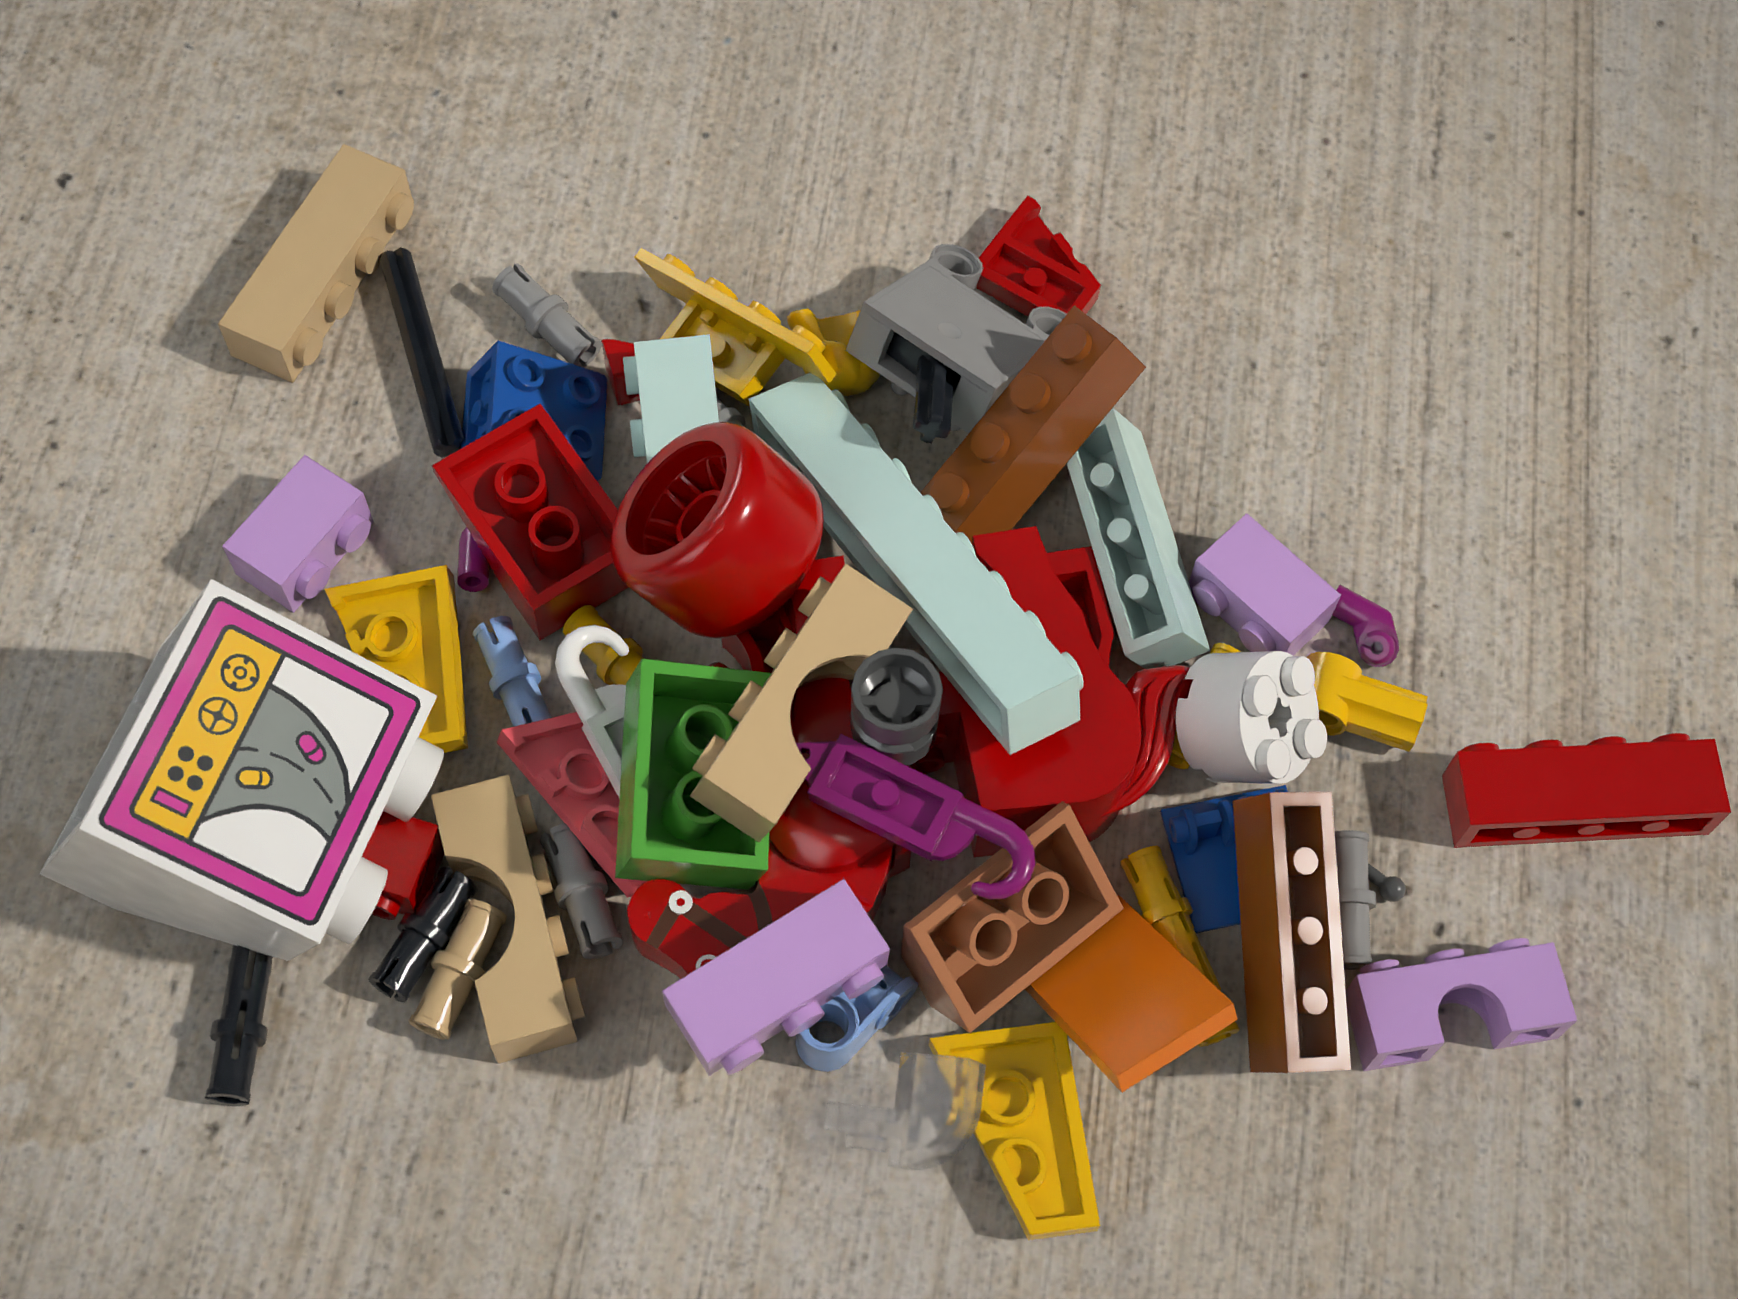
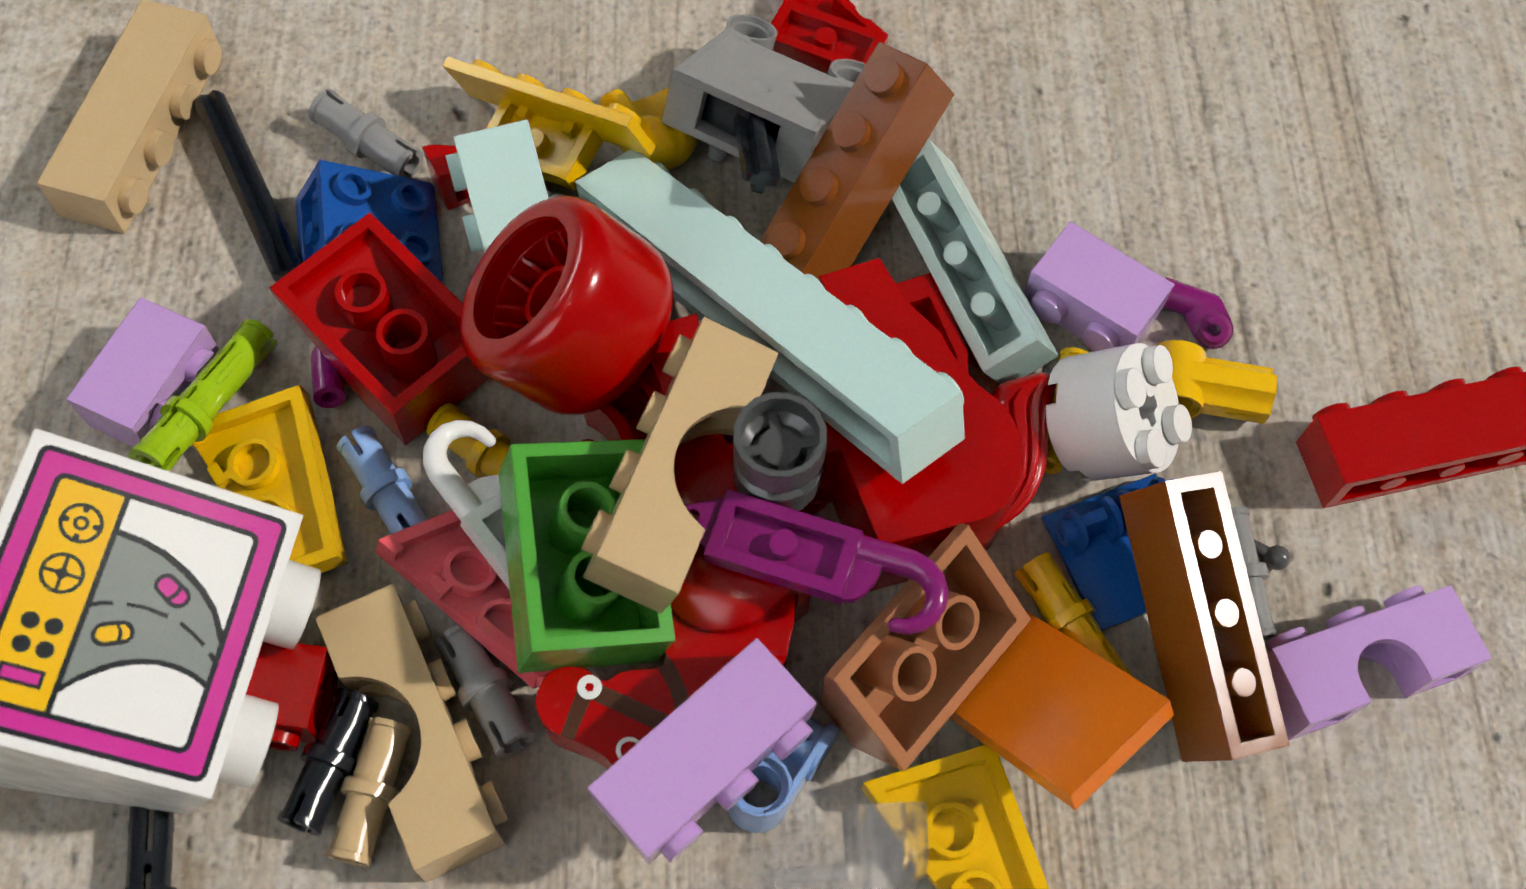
camera: 10 degrees left, 0 degrees up
none -> lime pin [128,319,277,472]

